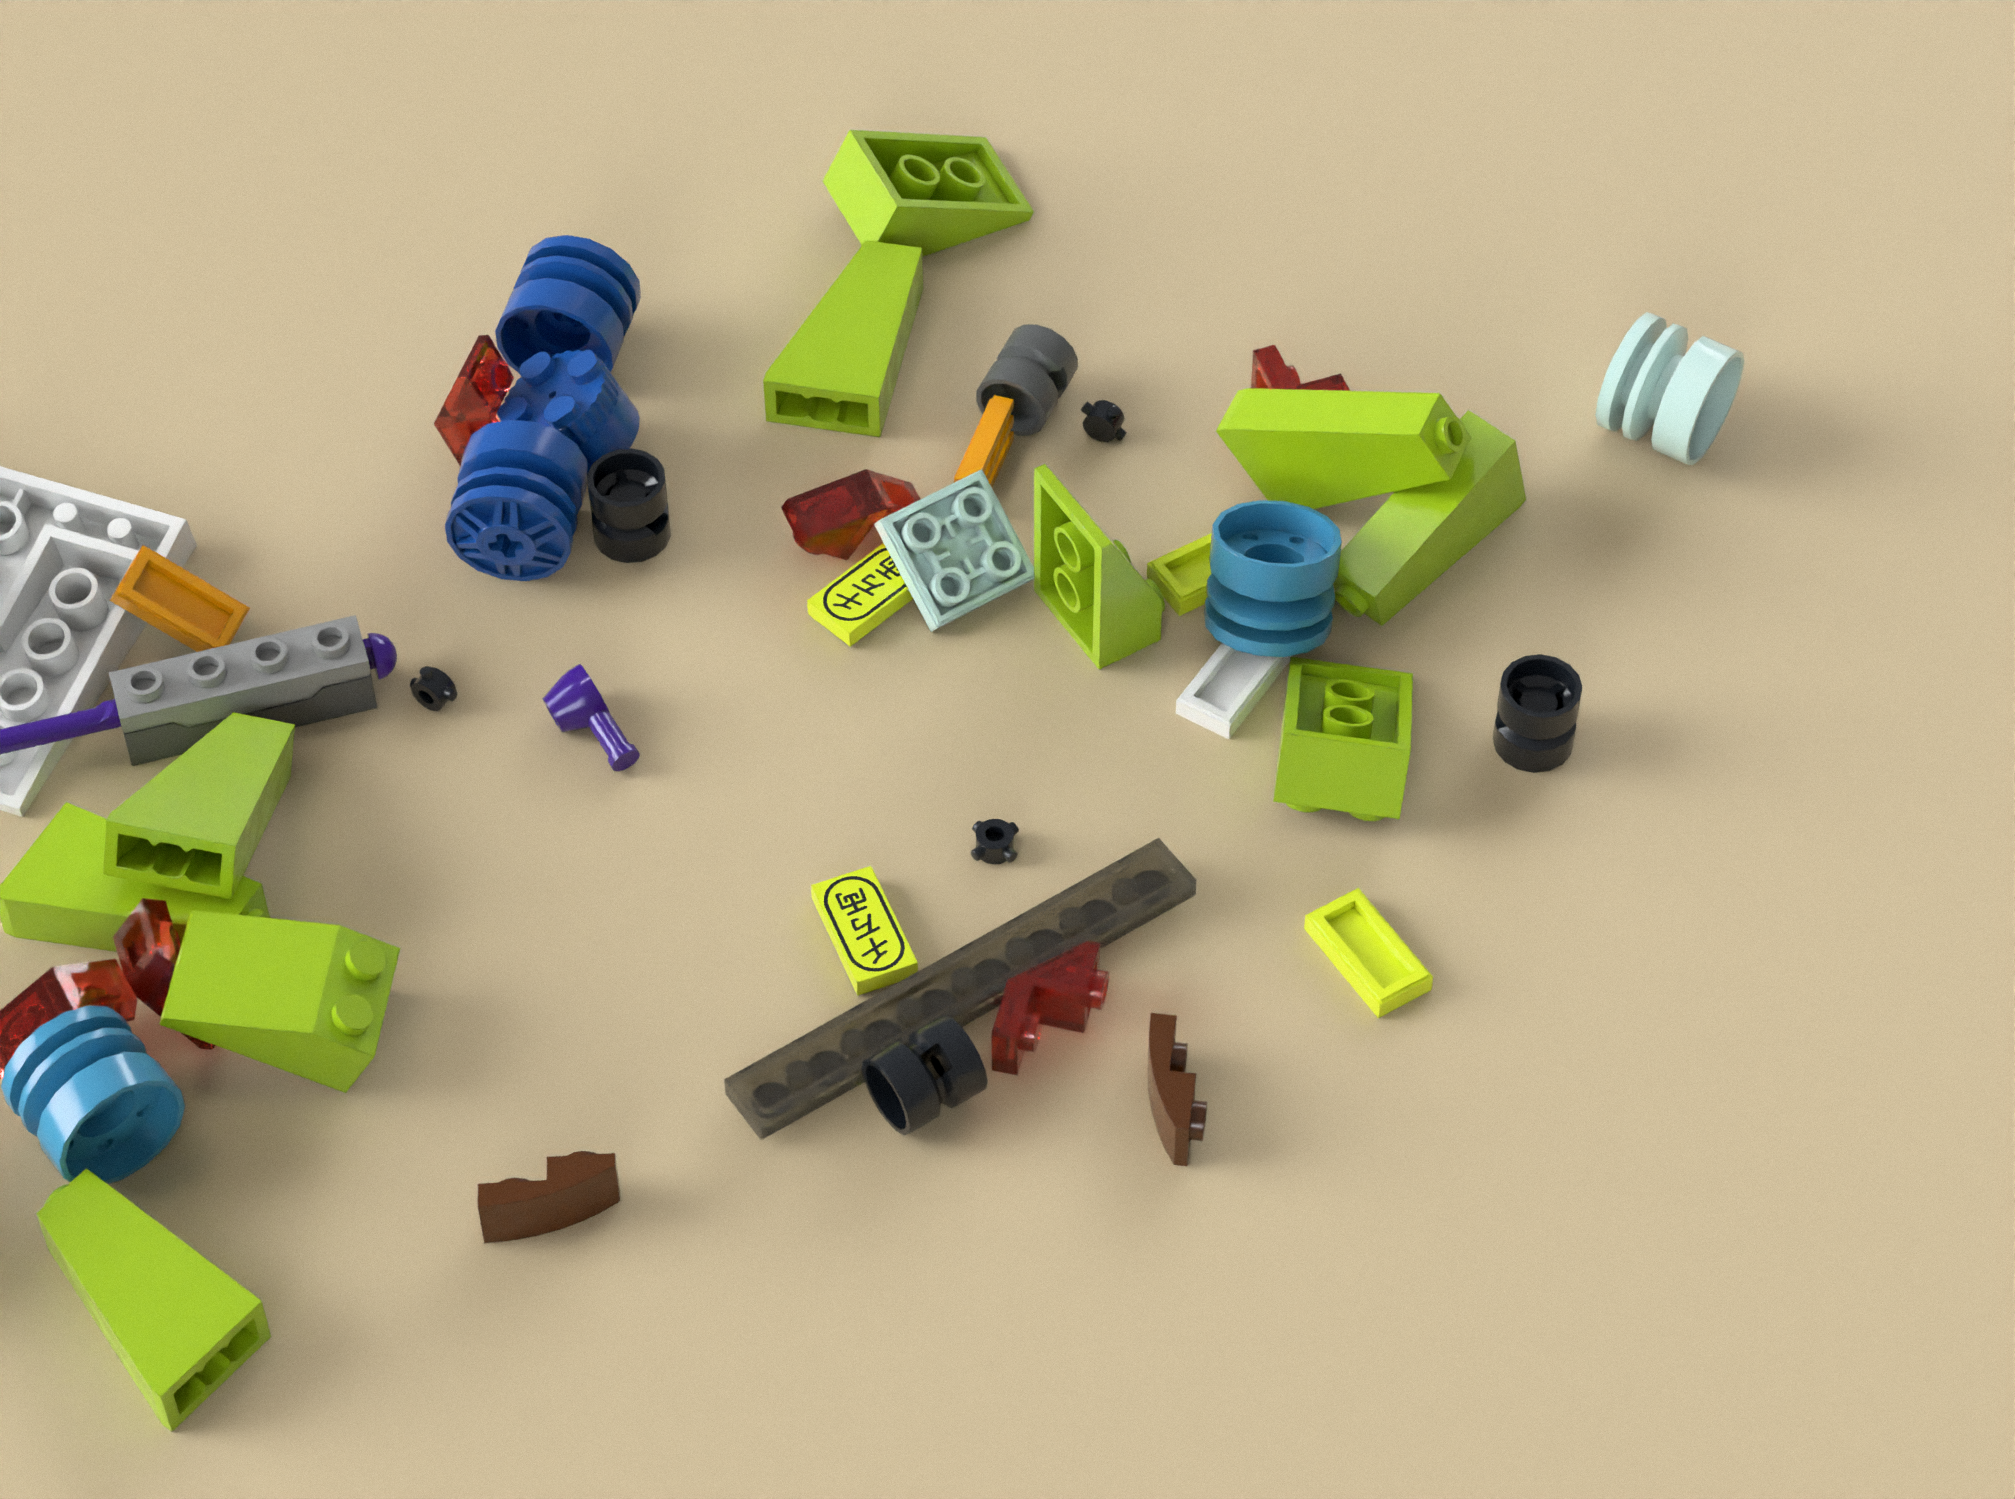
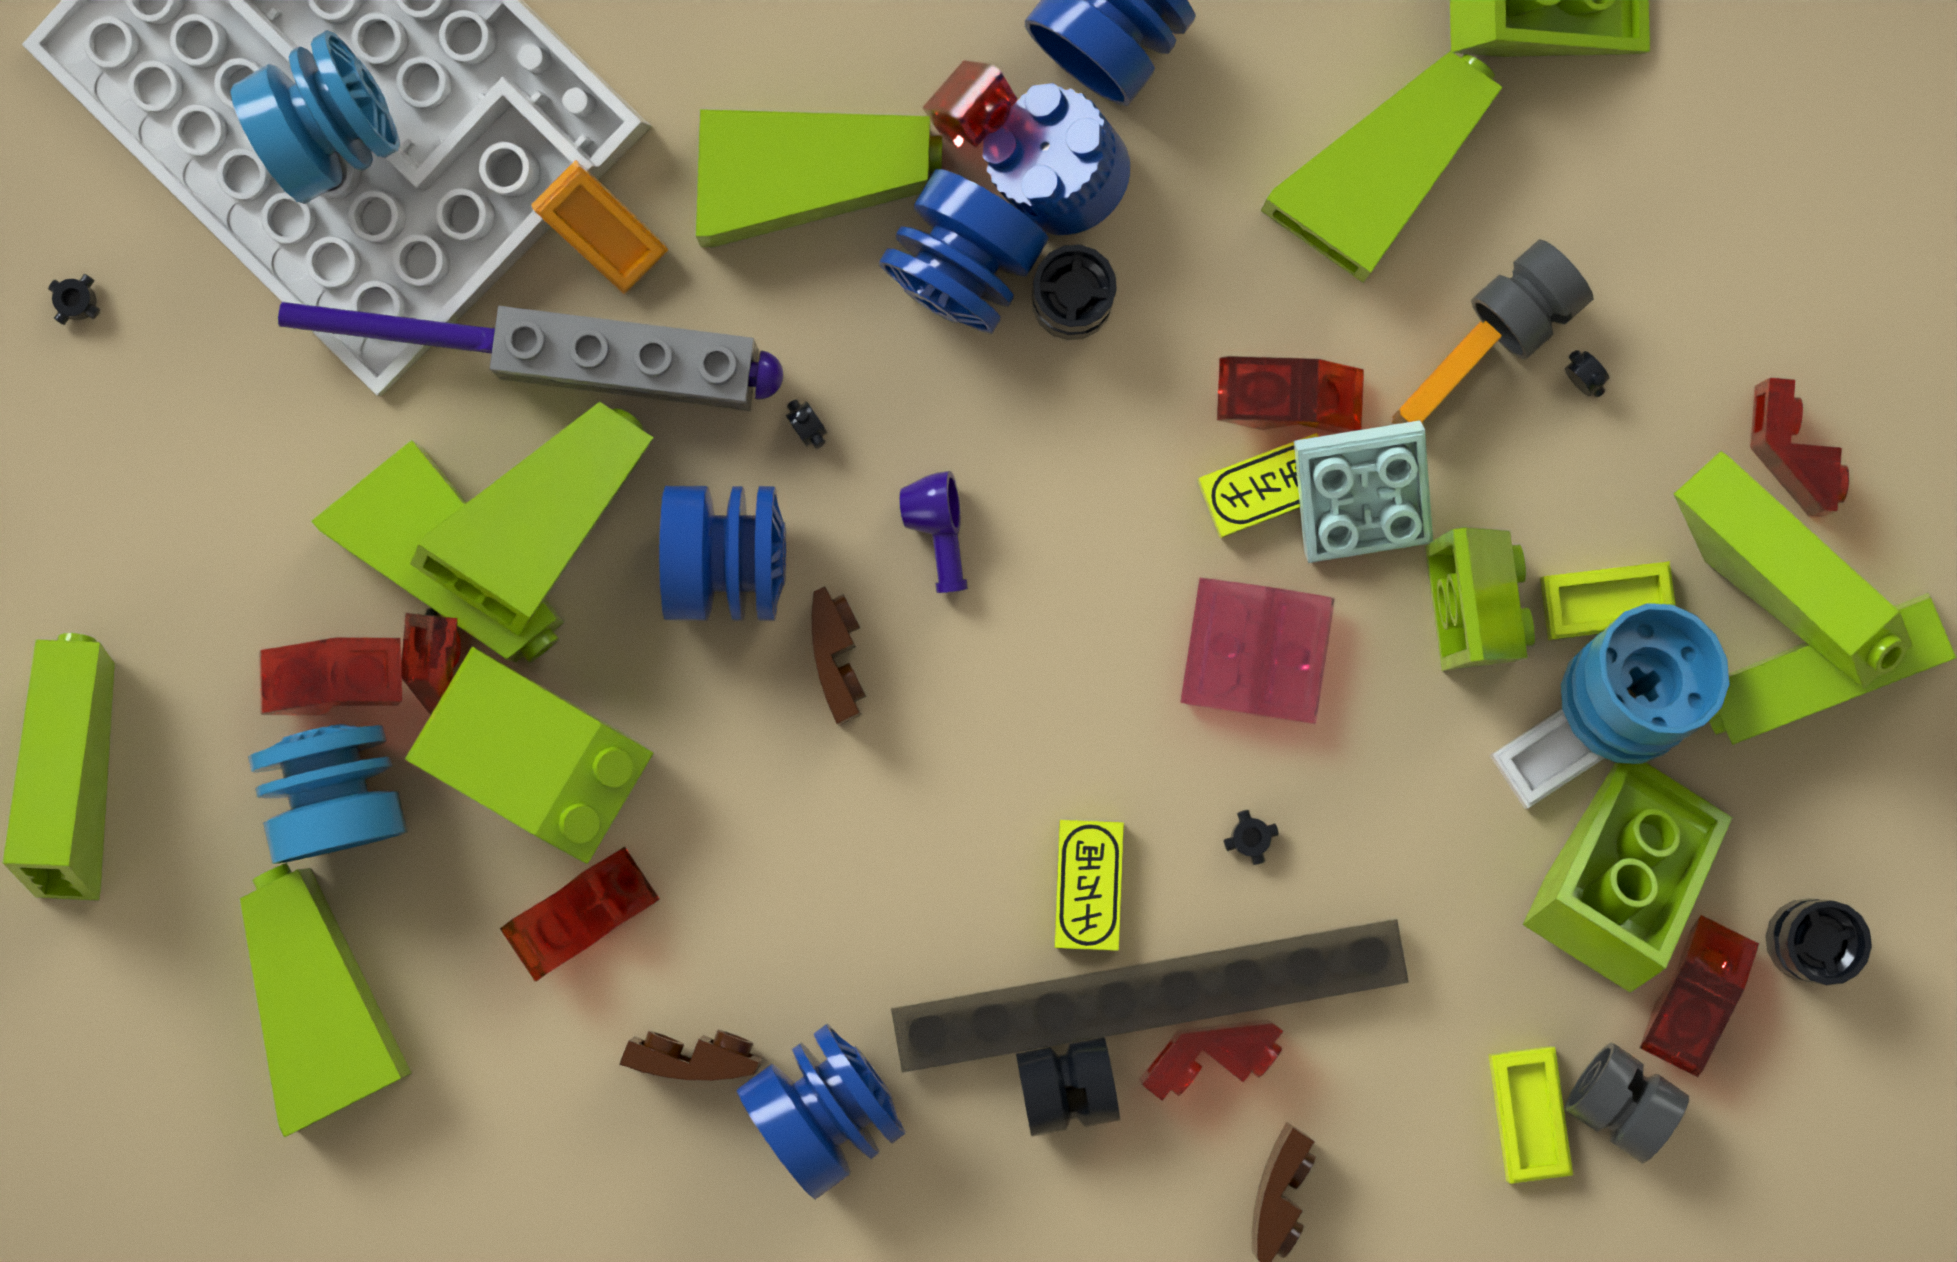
camera: 20 degrees right, 35 degrees up
none -> clear red slope [500,847,660,982]
none -> blue wheel [659,486,787,621]
none -> lime slope [696,109,943,247]
none -> blue wheel [737,1023,906,1200]
none -> reddish brown slope [812,586,866,726]
none -> clear pink slope [1180,577,1335,724]
none -> dark grey wheel [1565,1042,1689,1164]
none -> clear red slope [1639,915,1759,1077]

